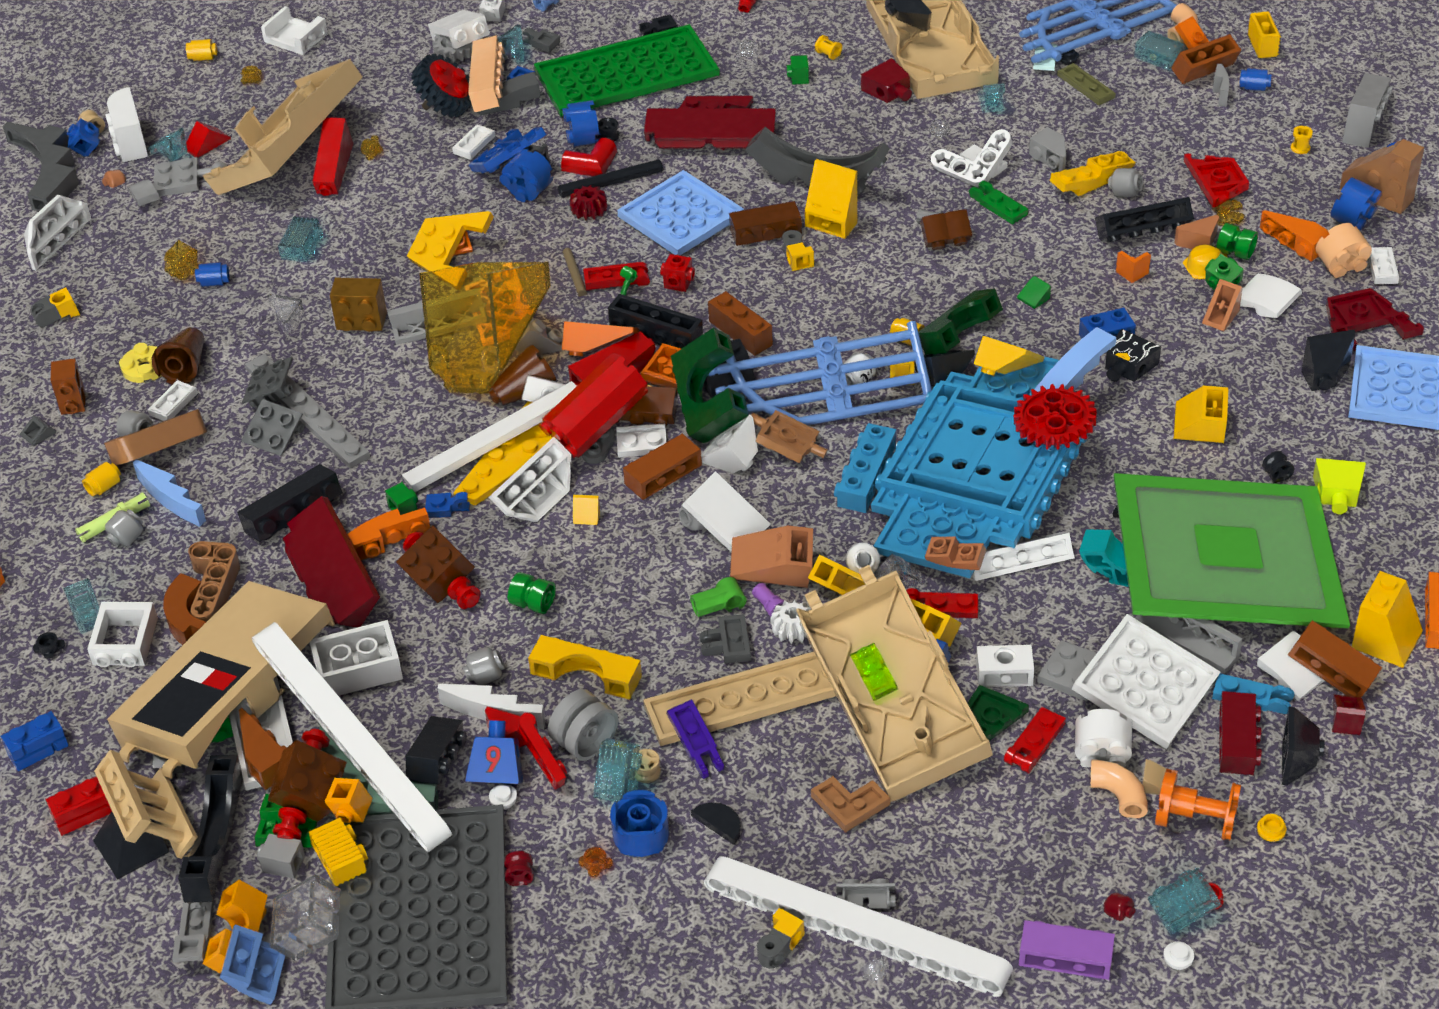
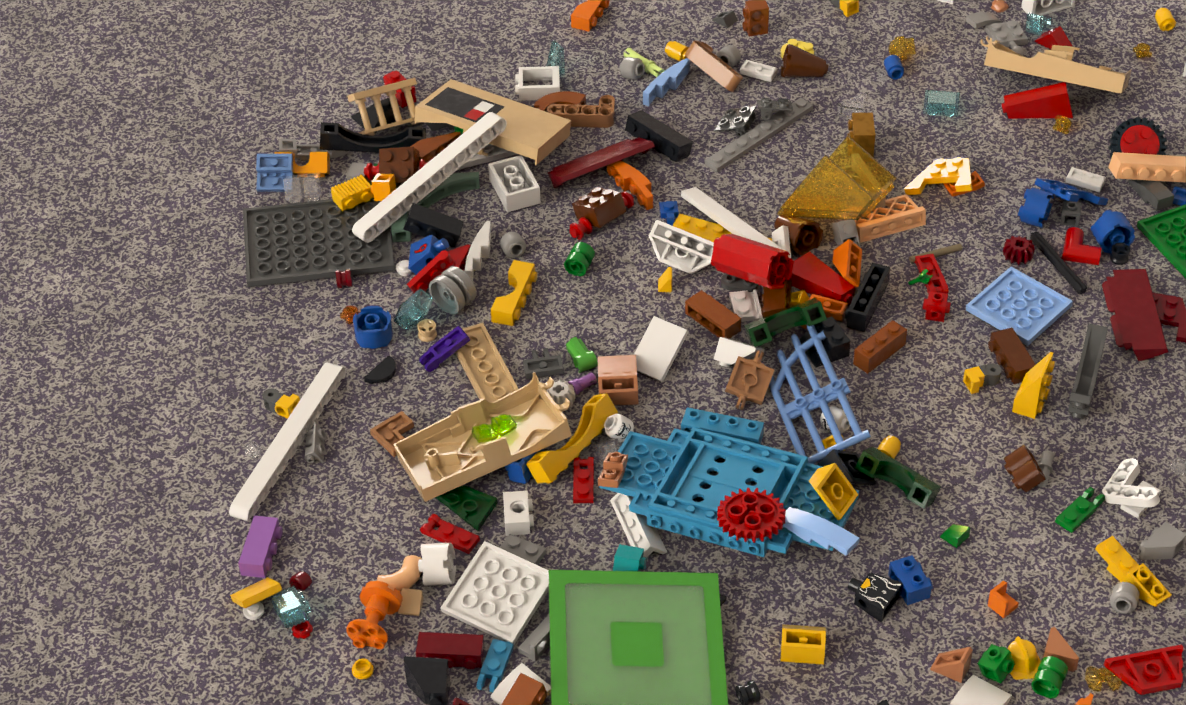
camera: 85 degrees right, 0 degrees up
blue brick [0,711,69,771] -> none
black plate [33,632,65,659] -> none
green plate [385,482,418,515] -> none
black brick [1095,197,1194,243] -> none
none -> yellow tile [230,577,282,608]

